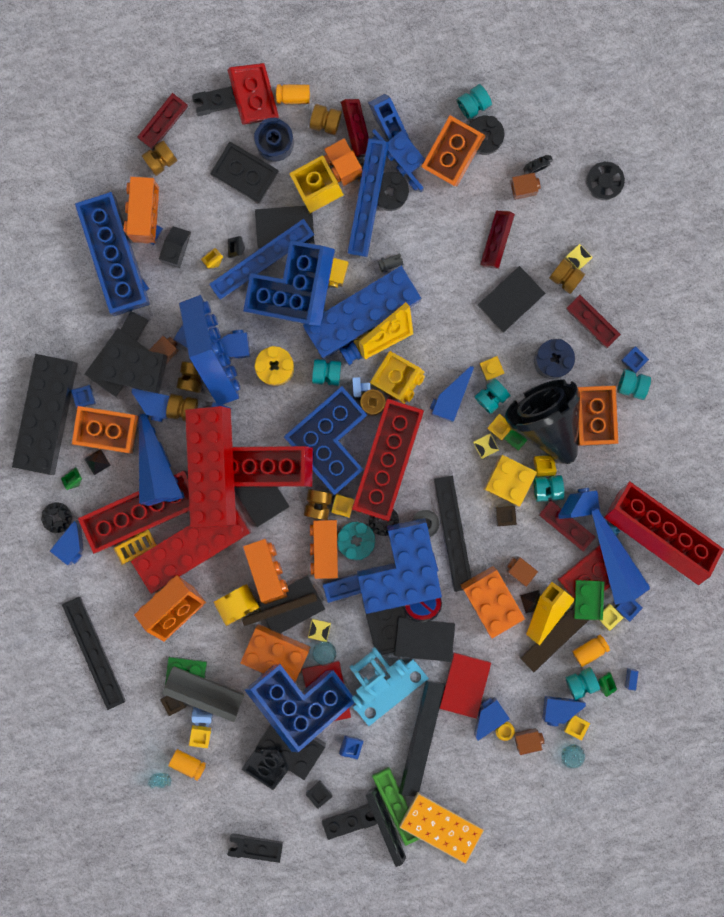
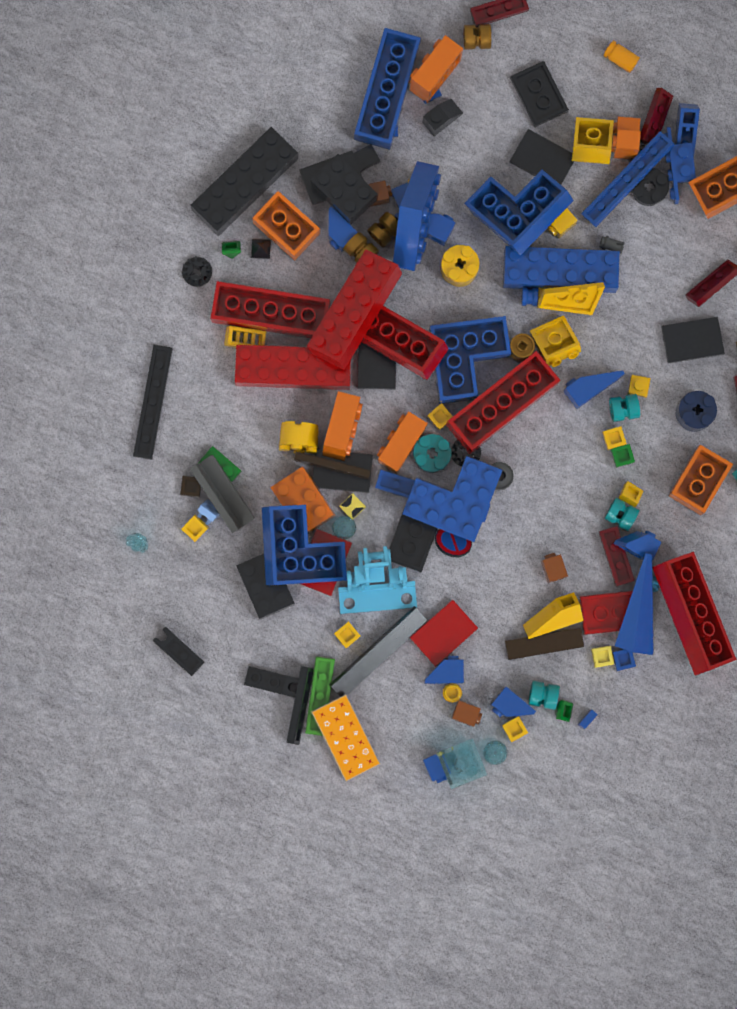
camera: 30 degrees right, 5 degrees down
blue slope [50,521,84,566] -> none
blue tile [71,385,96,409] -> none
orange brick [134,575,206,642] -> none
blue wedge [139,414,184,506] -> none
light orange piece [168,749,206,781] -> none
black plate [192,86,237,116] -> none
yellow slope [201,248,223,269] -> none
blue plate [209,219,315,300] -> none
red tile [228,63,279,125] -> none
black slope [228,236,245,258] -> none
black tile [242,749,288,790] -> none
dark blue brick [254,118,294,162] -> none
pearl gold wheel [303,489,332,520] -> none
black tile [306,780,333,809] -> none
pearl gold wheel [309,104,342,135] -> none
teal wheel [312,359,341,386] -> none
blue tile [339,735,364,760] -> none
light blue tile [353,377,371,398] -> none
black tile [394,617,455,662] -> none
black tile [434,475,472,592] -> none
orange brick [460,566,525,638] -> none
light yellow tile [473,434,499,459] -> none
yellow brick [483,455,537,507] -> none
dark brown tile [495,506,517,526] -> none
black cone [505,379,580,464] -> none
black slope [520,590,540,614] -> none
light orange piece [572,634,610,667] -> none
green plate [574,580,604,620] -> none
none -> yellow plate [334,621,361,649]
none -> blue brick [423,752,450,783]
none -> clear light blue slope [436,738,487,789]

